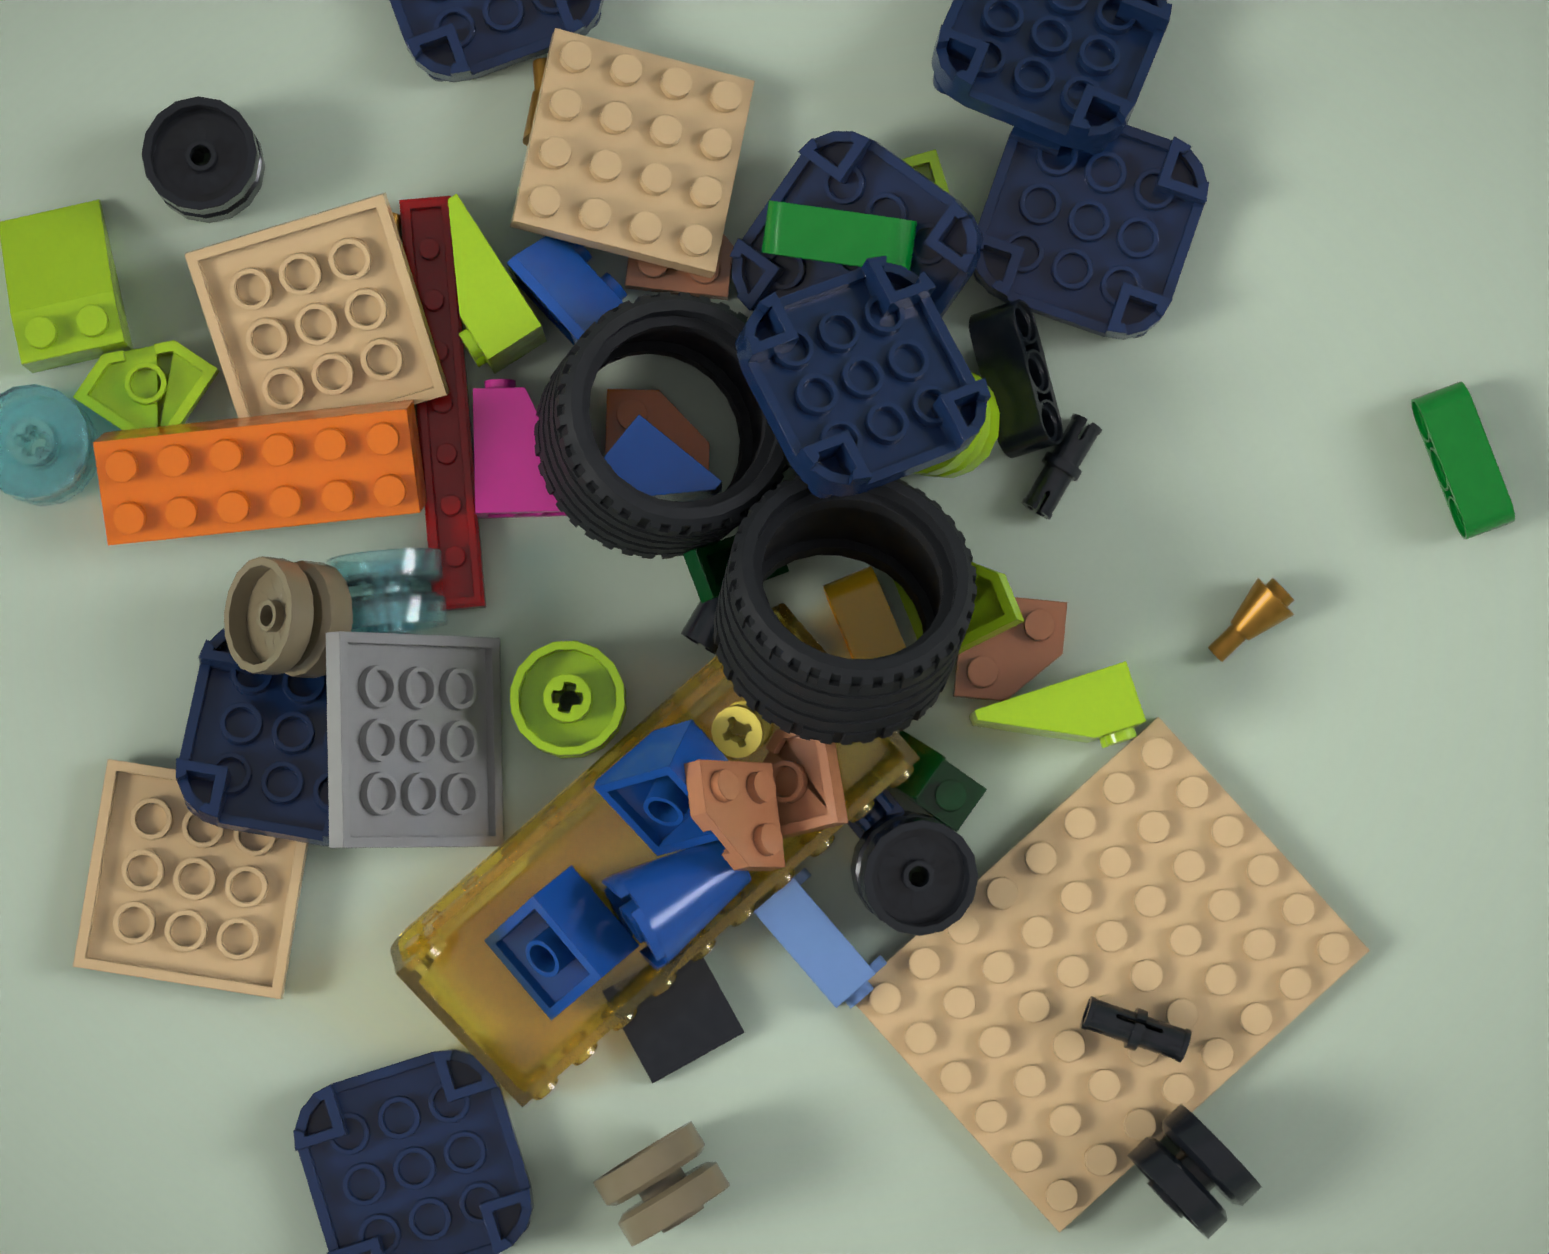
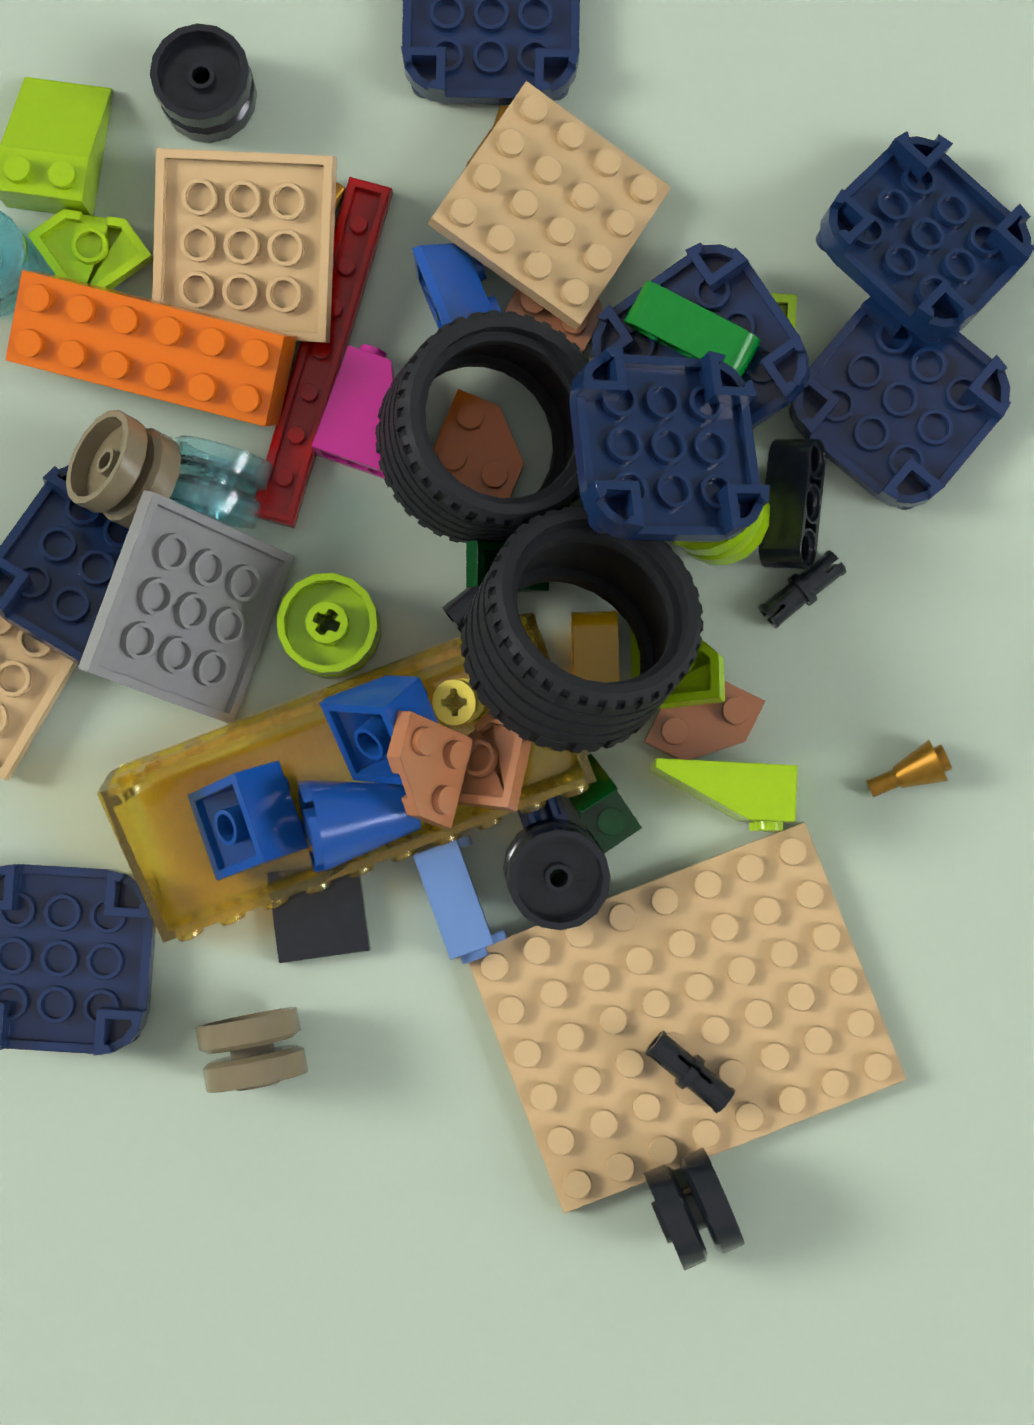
camera: 25 degrees right, 0 degrees up
lime slope [448,194,547,374] -> none
blue slope [603,415,722,502] -> none

